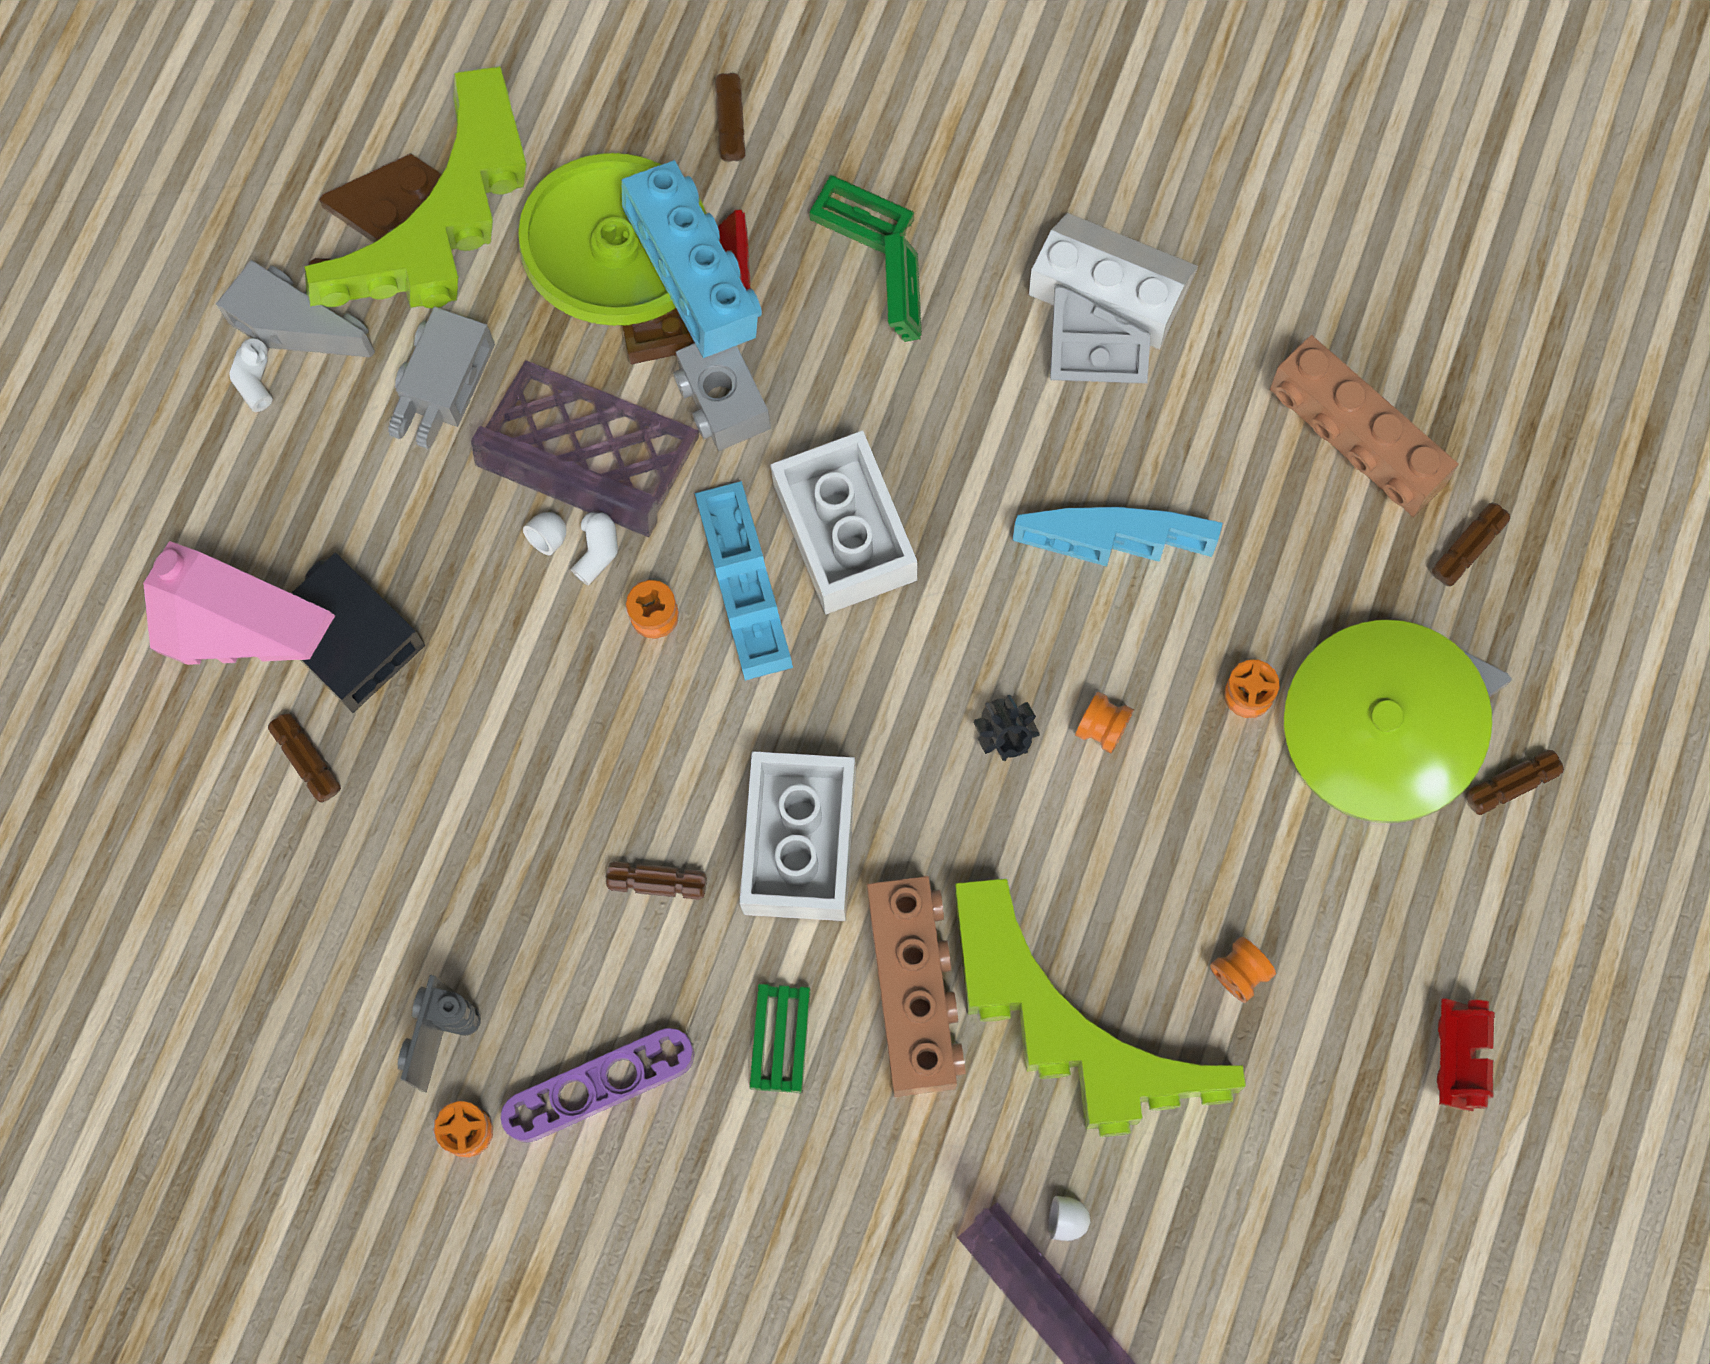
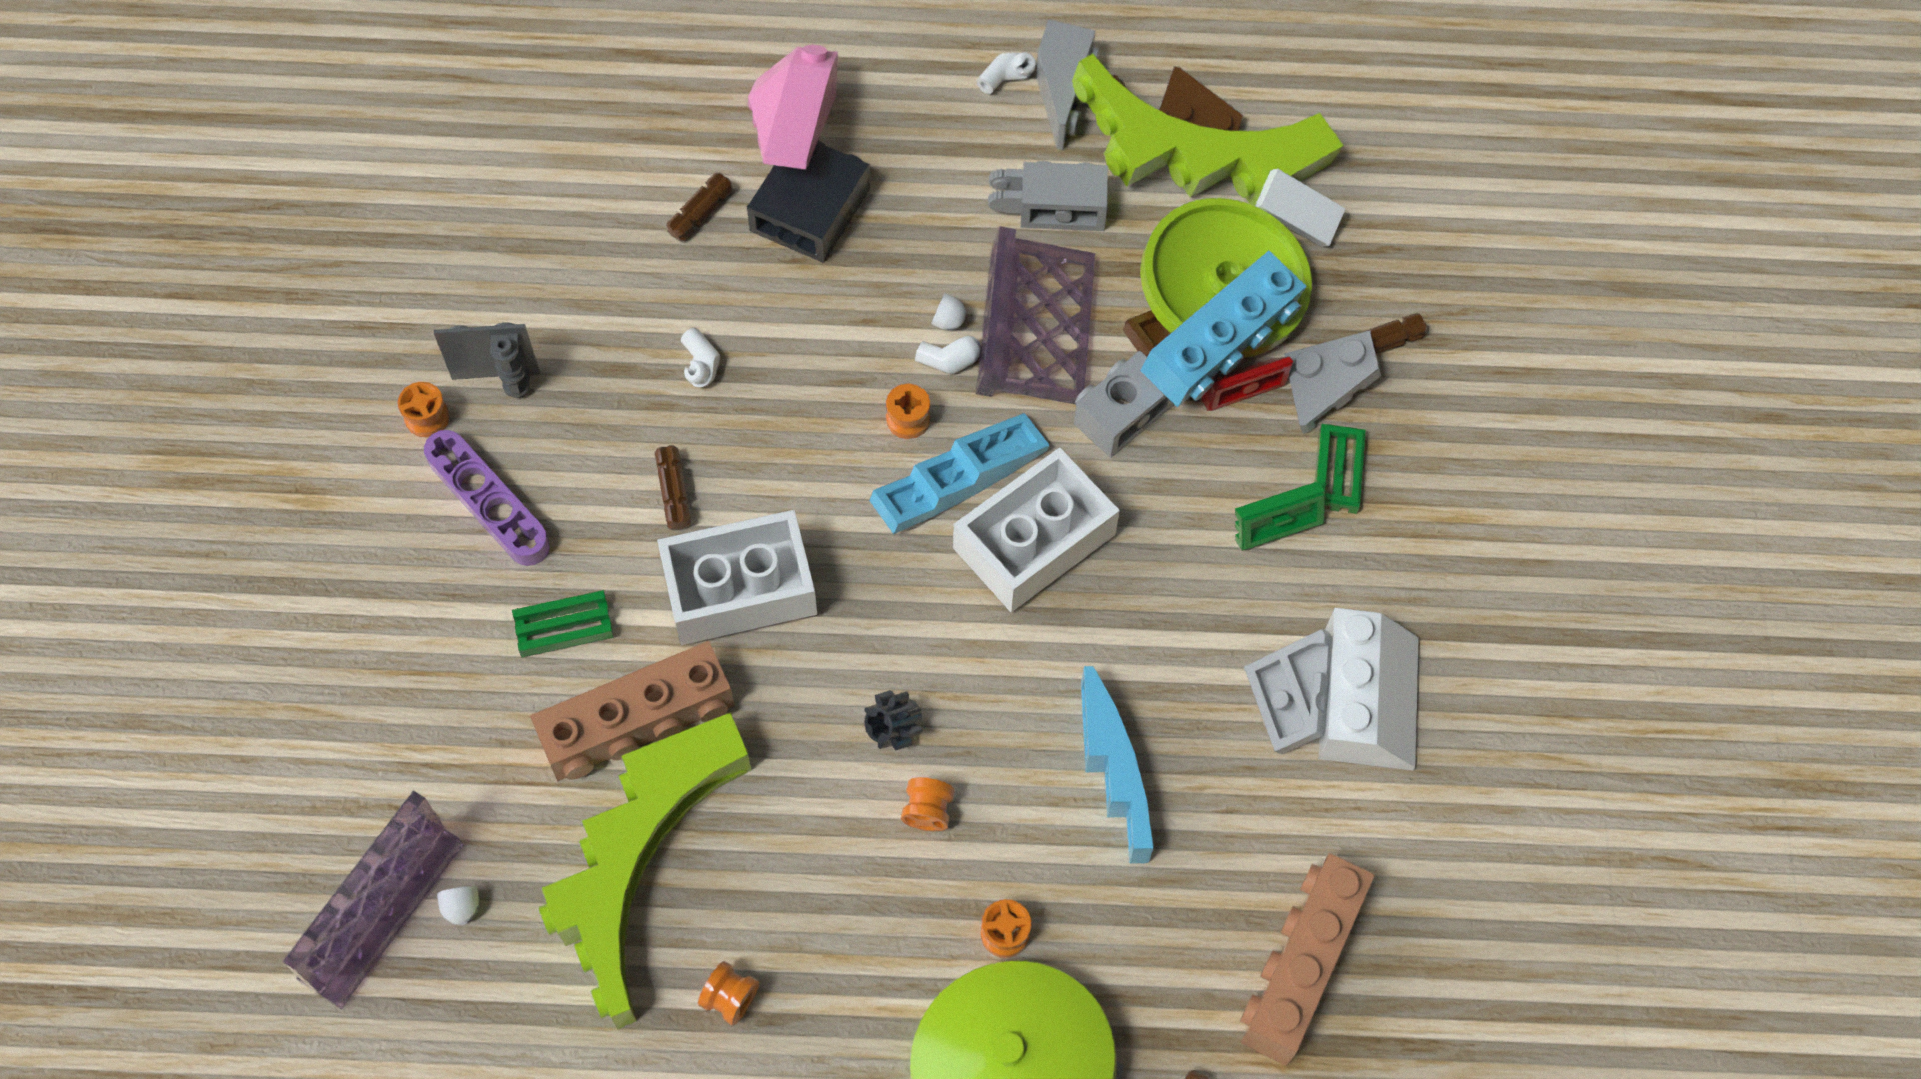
camera: 65 degrees right, 10 degrees down
none -> white arm [681,327,720,387]
none -> white tile [1255,169,1346,247]
none -> light grey wing [1284,330,1381,433]

